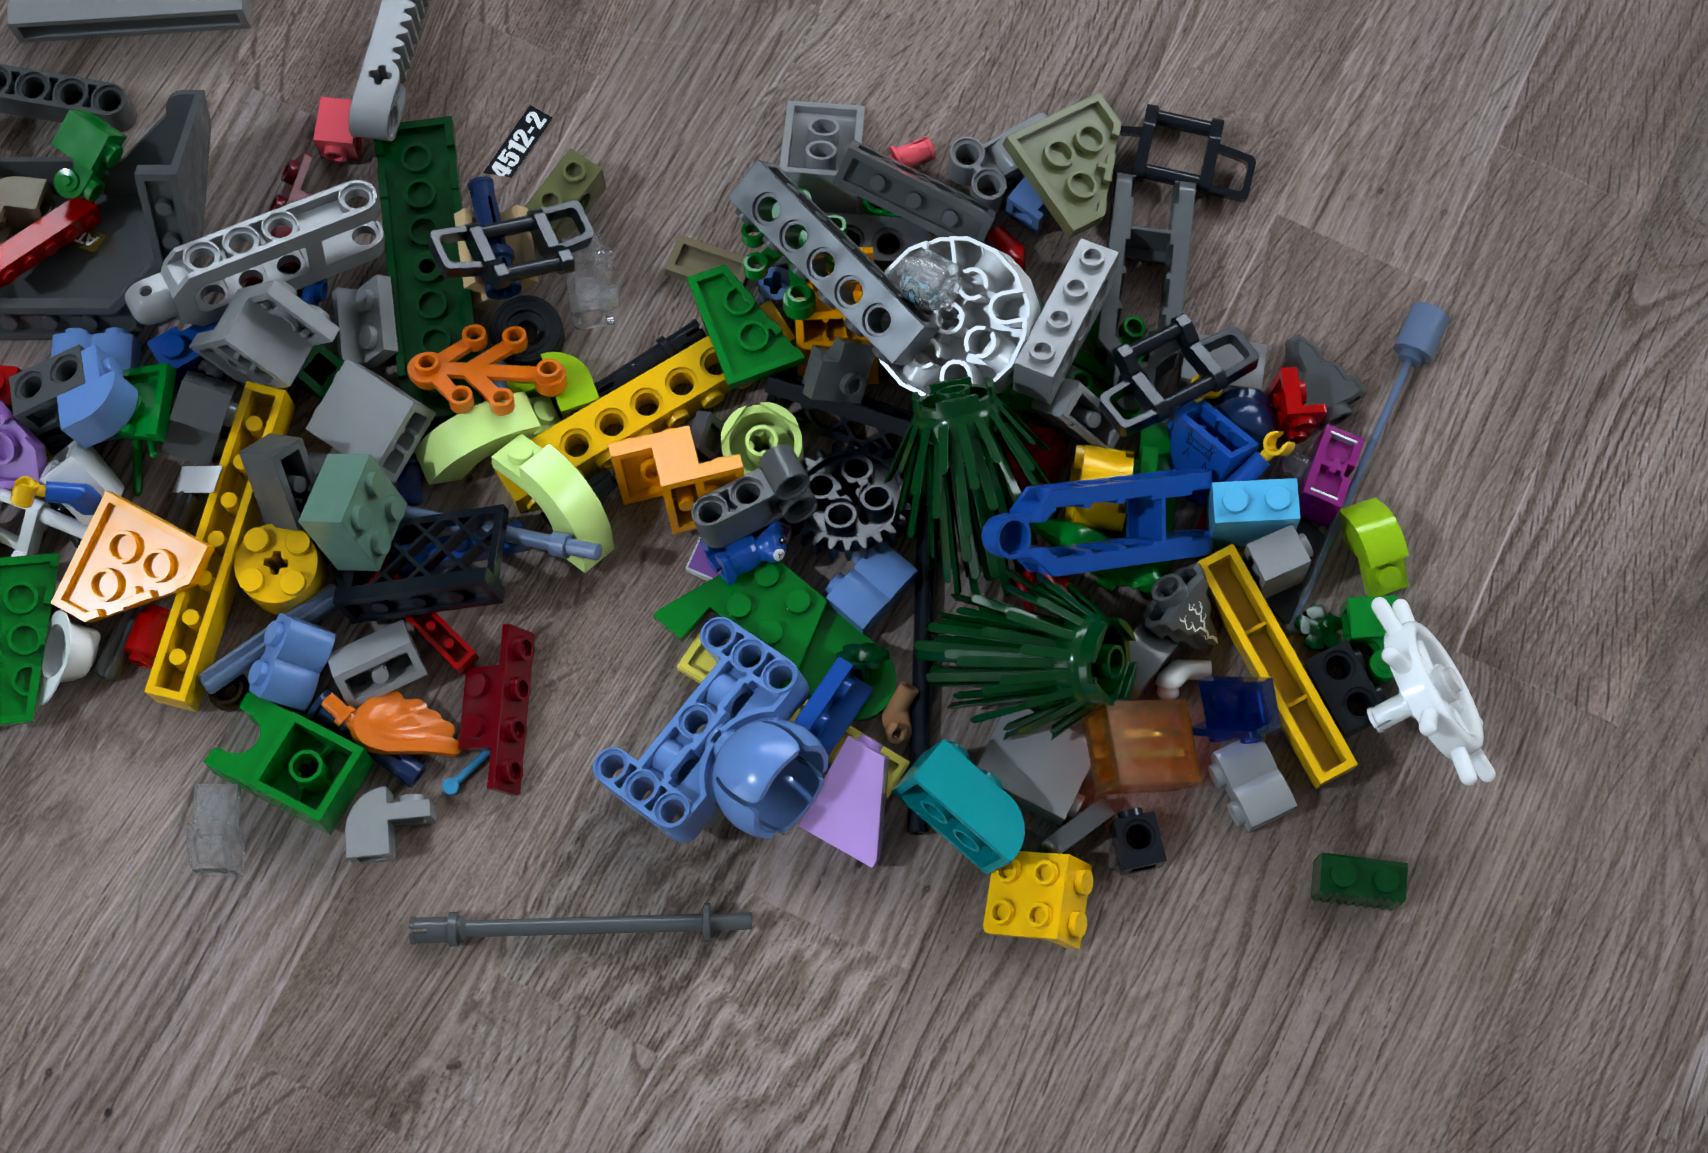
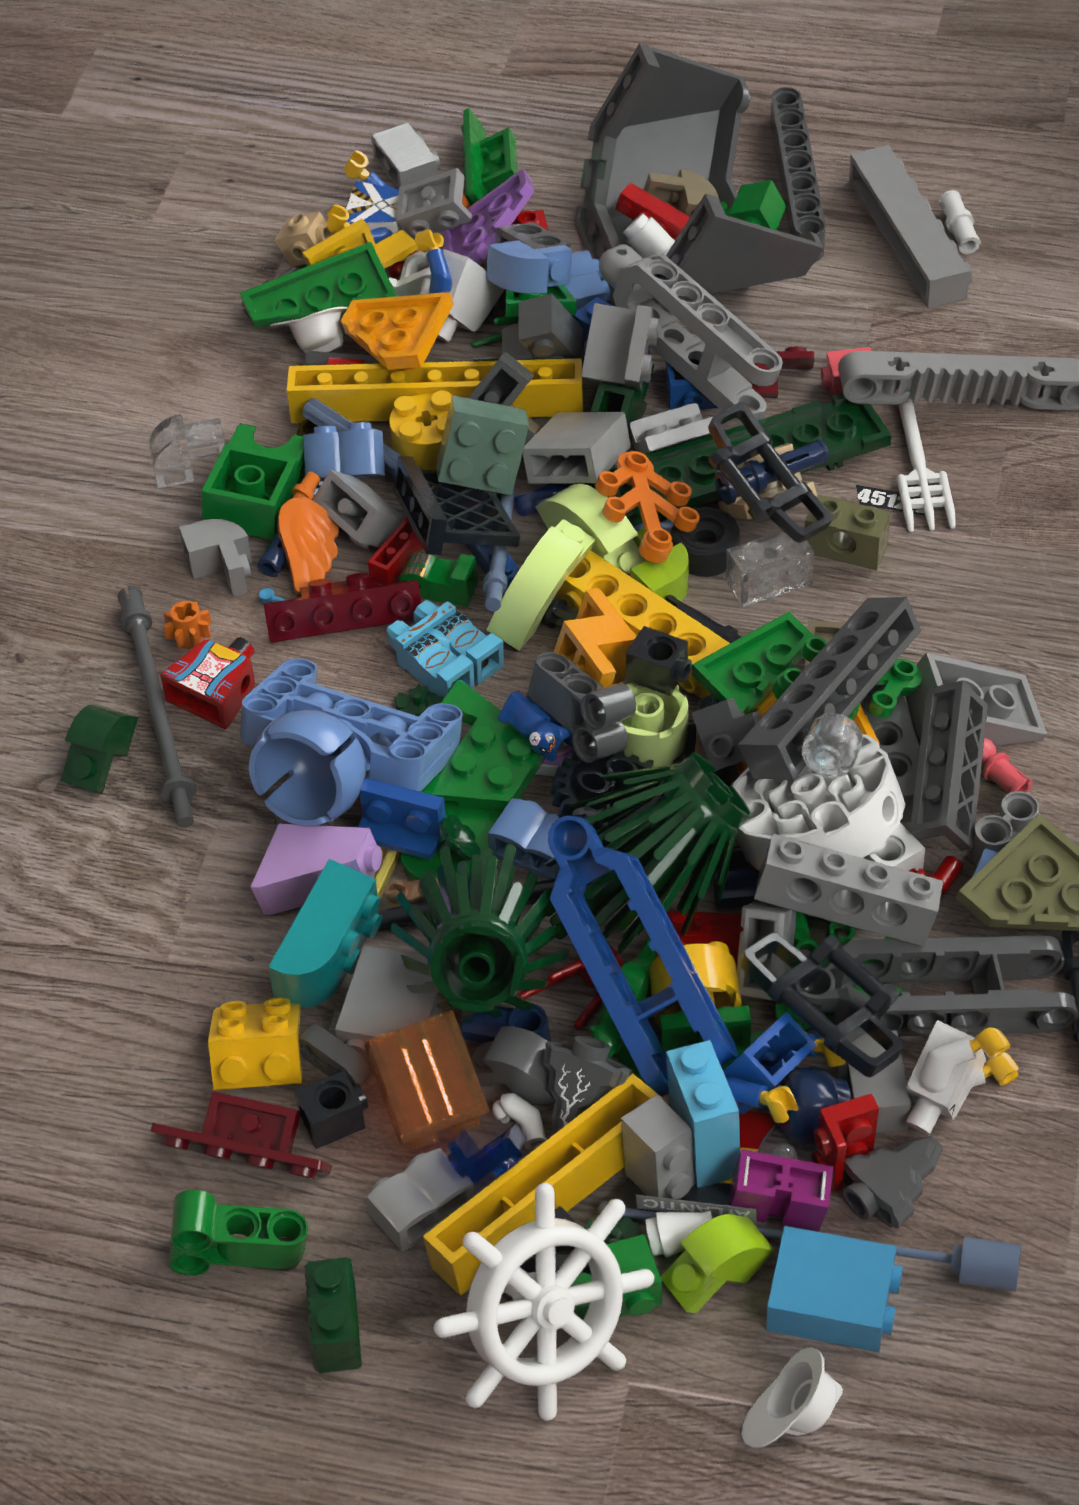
camera: 80 degrees right, 25 degrees down
none -> dark green brick [61,705,138,793]
none -> dark red bracket [150,1091,332,1180]
none -> red torso [160,637,255,730]
none -> orange gear [163,601,212,649]
none -> green piece [169,1190,308,1276]
none -> medium azure hips [386,600,504,700]
none -> dark green plant [394,684,443,717]
none -> green leg [400,552,478,607]
none -> white brick [623,213,675,258]
none -> black brick [626,626,692,696]
none -> white cone [646,1210,713,1258]
none -> white piece [742,1347,843,1448]
none -> dark azure brick [766,1226,903,1352]
none -> white piece [894,365,955,532]
none -> white torso [905,1020,1018,1135]

